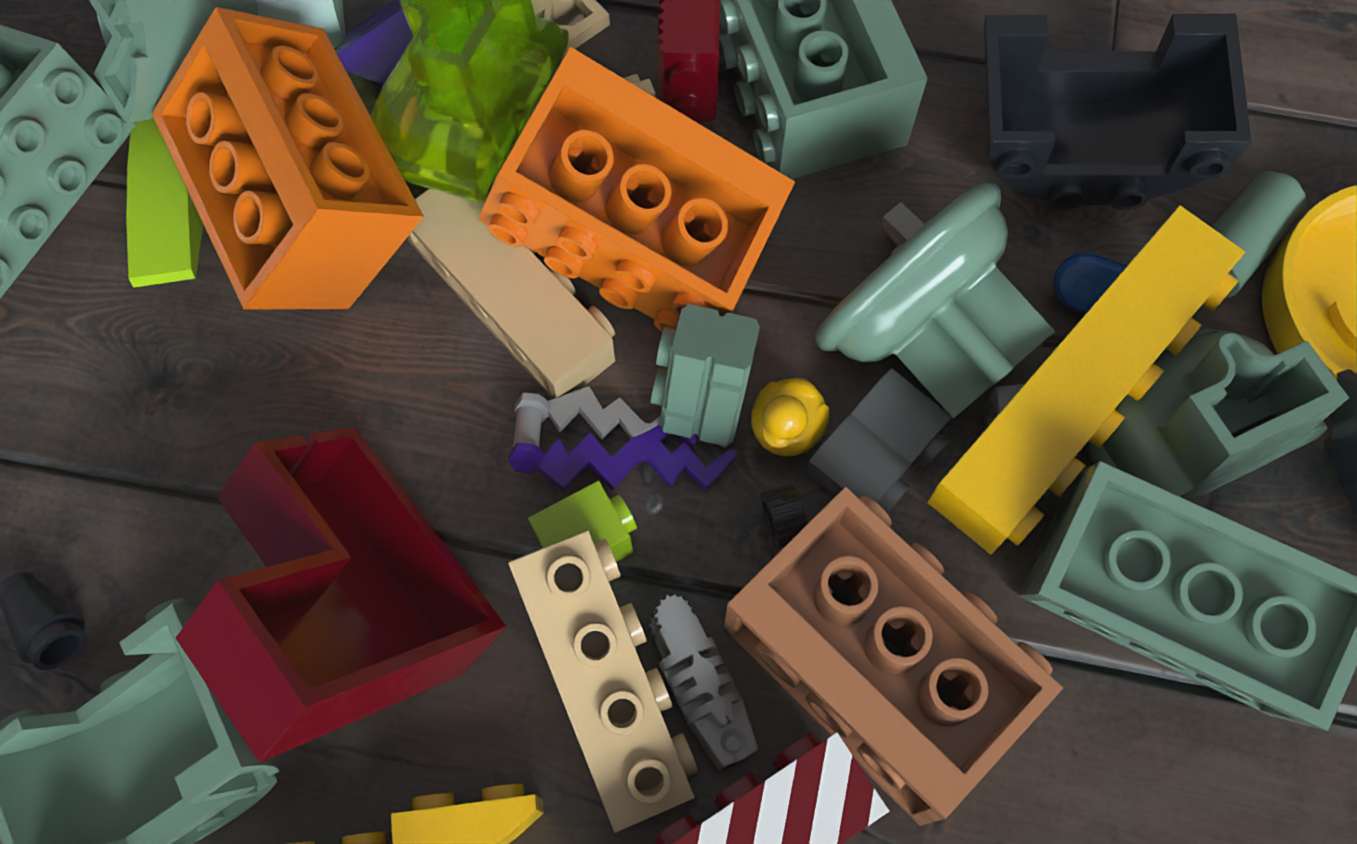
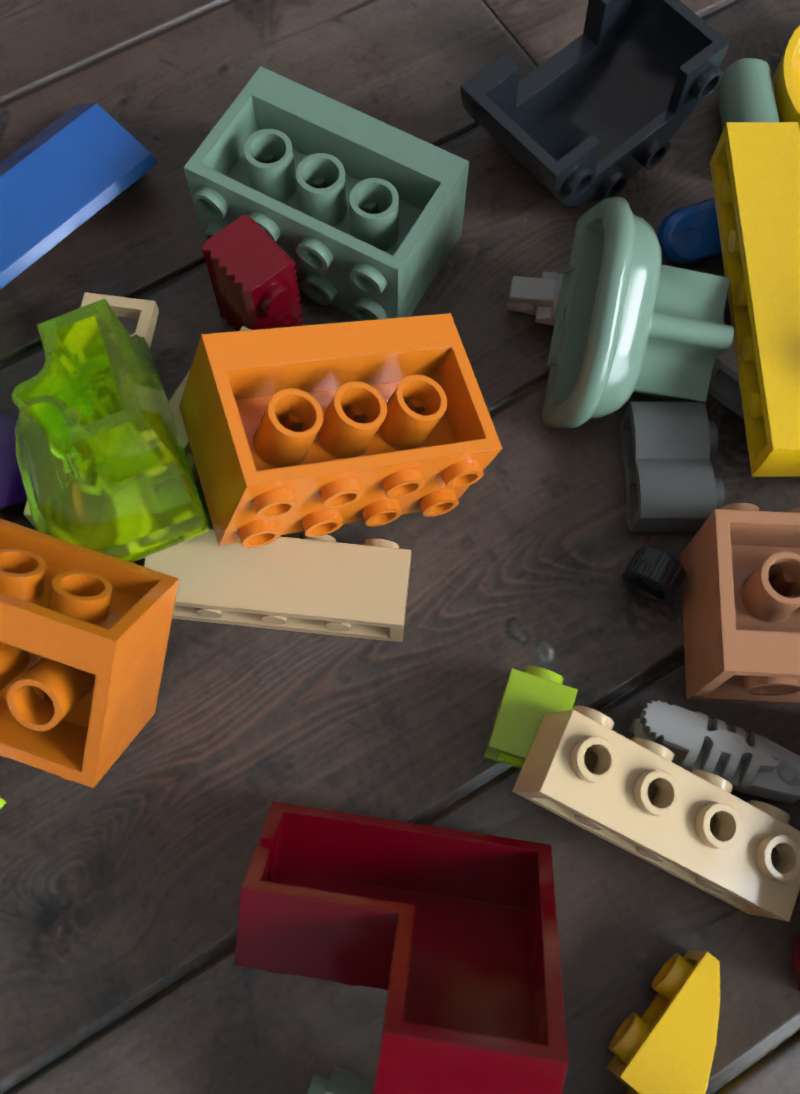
camera: 45 degrees left, 0 degrees up
dark purple piece [508,386,737,493] -> none
sand green brick [651,304,760,447] -> none
yellow animal [751,377,830,457] -> none

